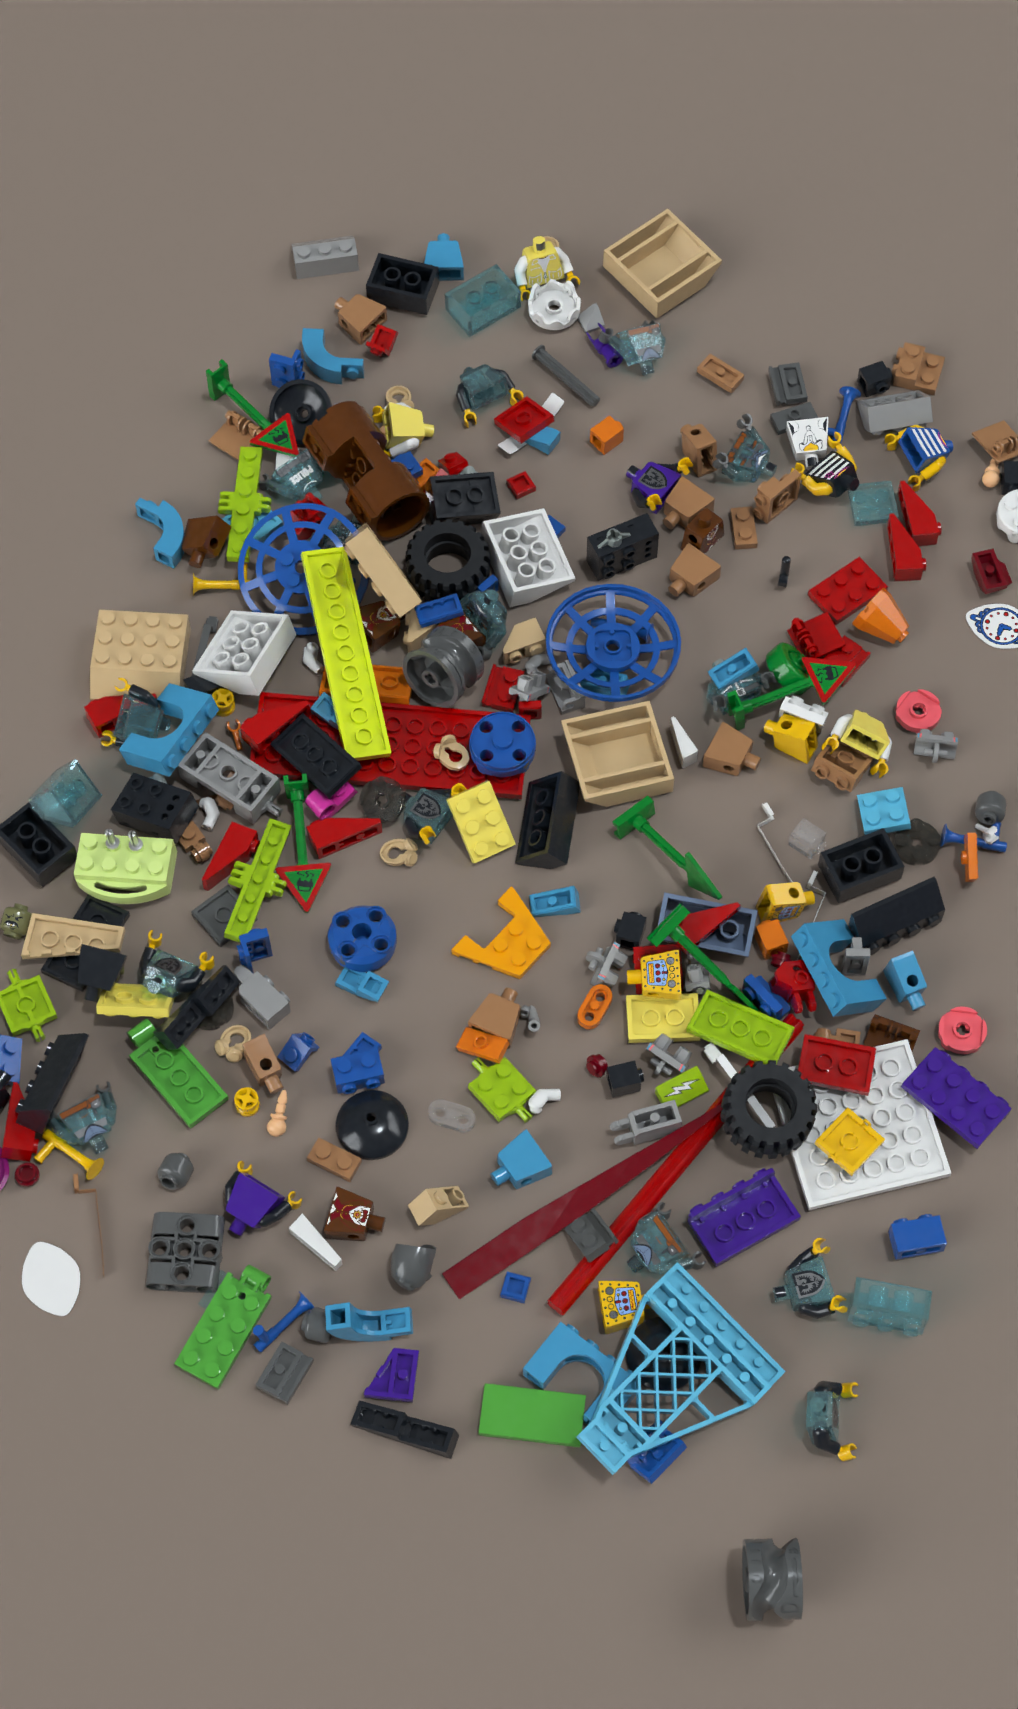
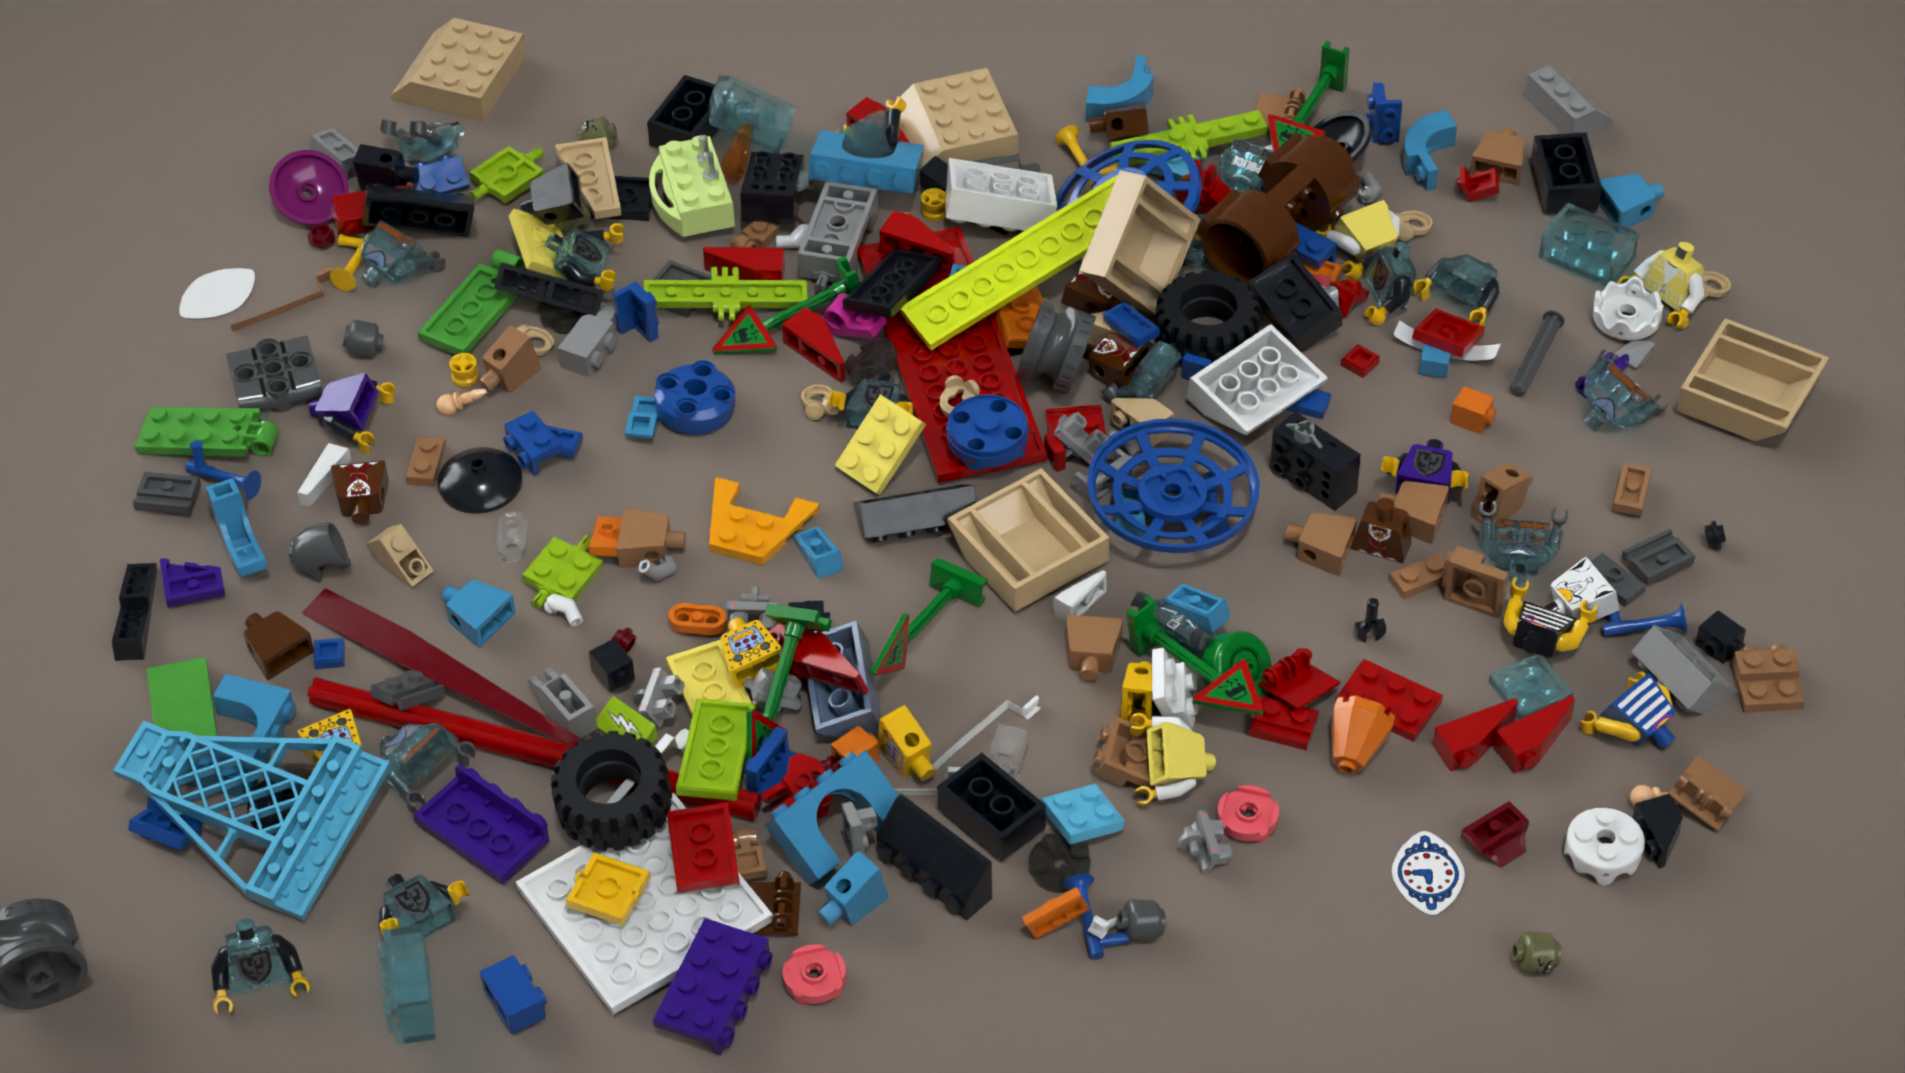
camera: 70 degrees right, 15 degrees down
blue bracket [277,1032,319,1071] -> none
none -> reddish brown torso [244,611,314,680]
none -> clear orange slope [720,123,754,176]
none -> torso [1343,242,1416,325]
none -> black plate [1704,520,1726,549]

